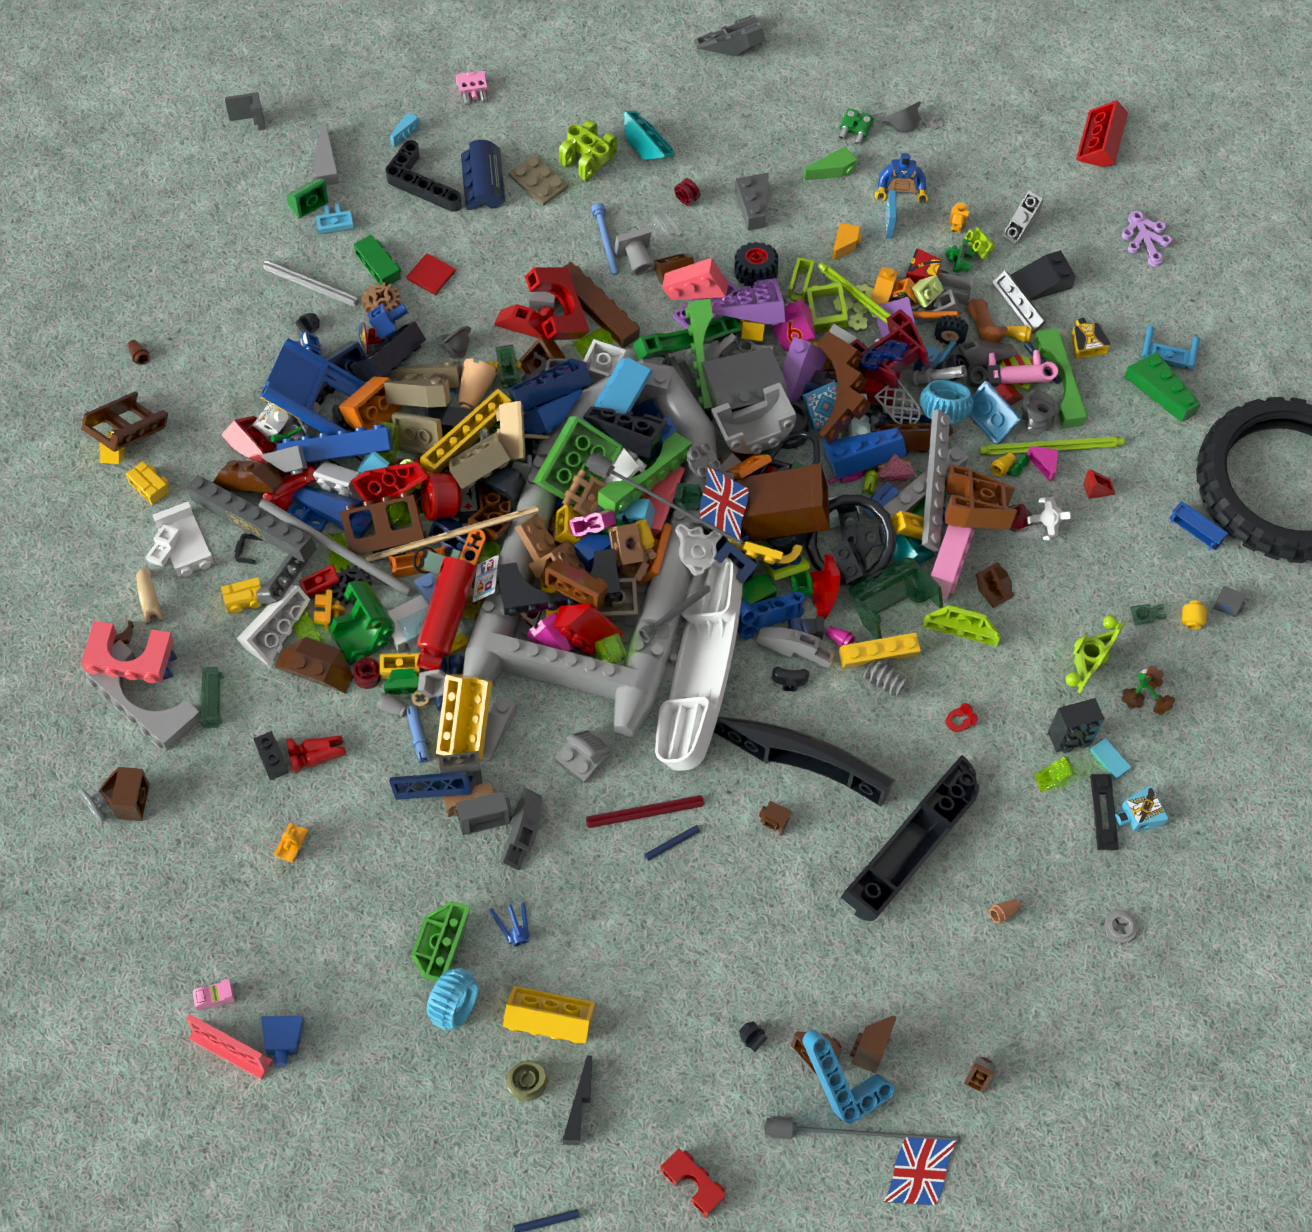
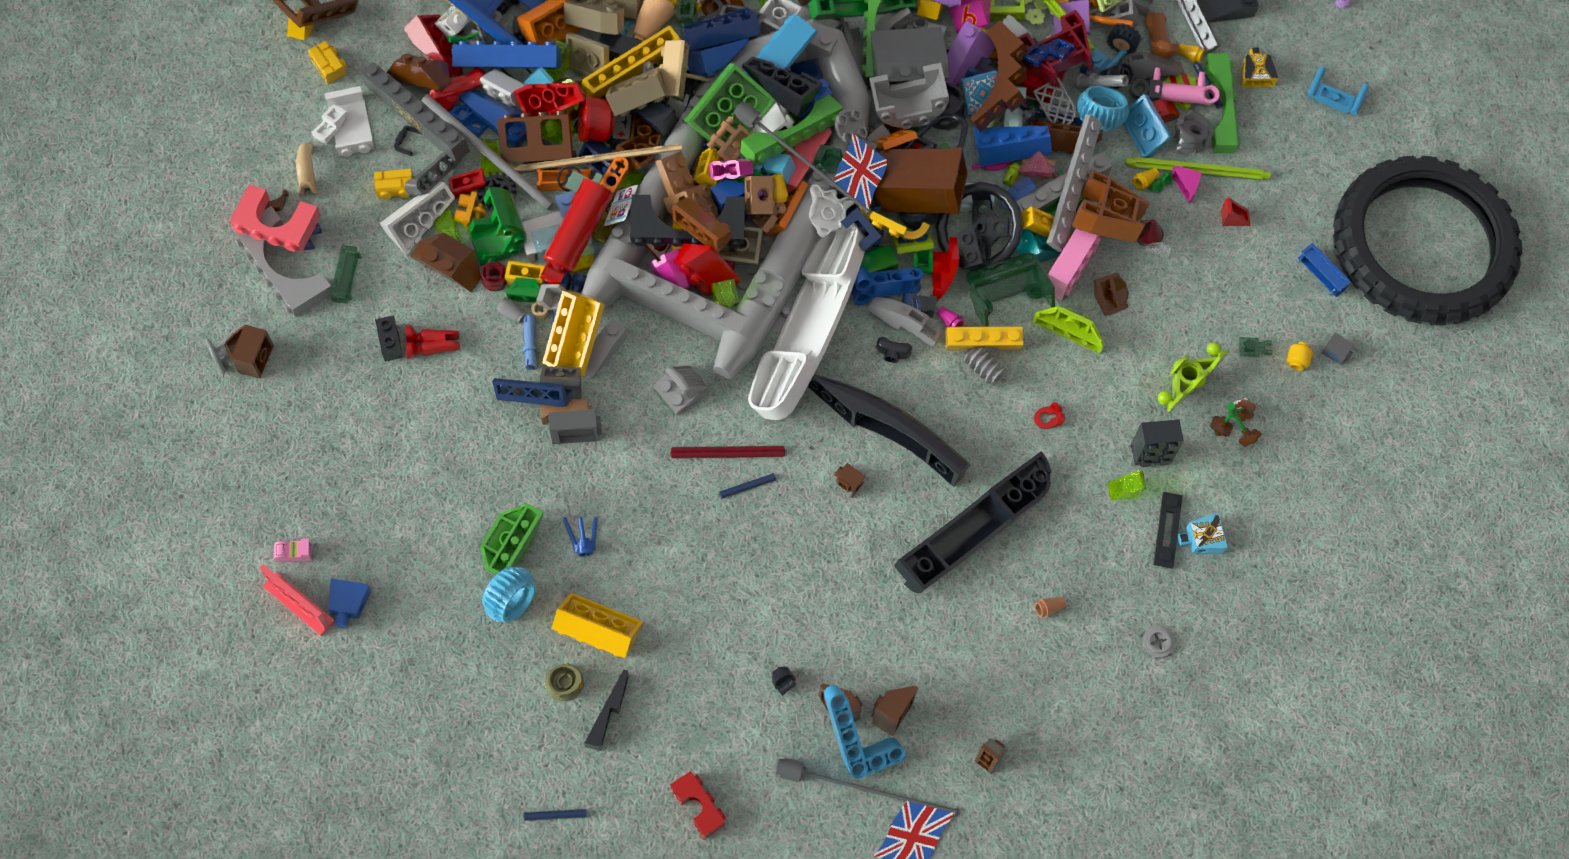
camera: 10 degrees right, 5 degrees up
light grey slope [262,446,308,475] -> none
light orange hips [274,822,309,863] -> none
dark grey slope [499,788,542,870] -> none
dark grey piece [638,585,711,643] -> none
white piece [1027,497,1071,541] -> none
medium azure tile [1090,738,1131,780] -> none
green wedge [1124,352,1201,422] -> none

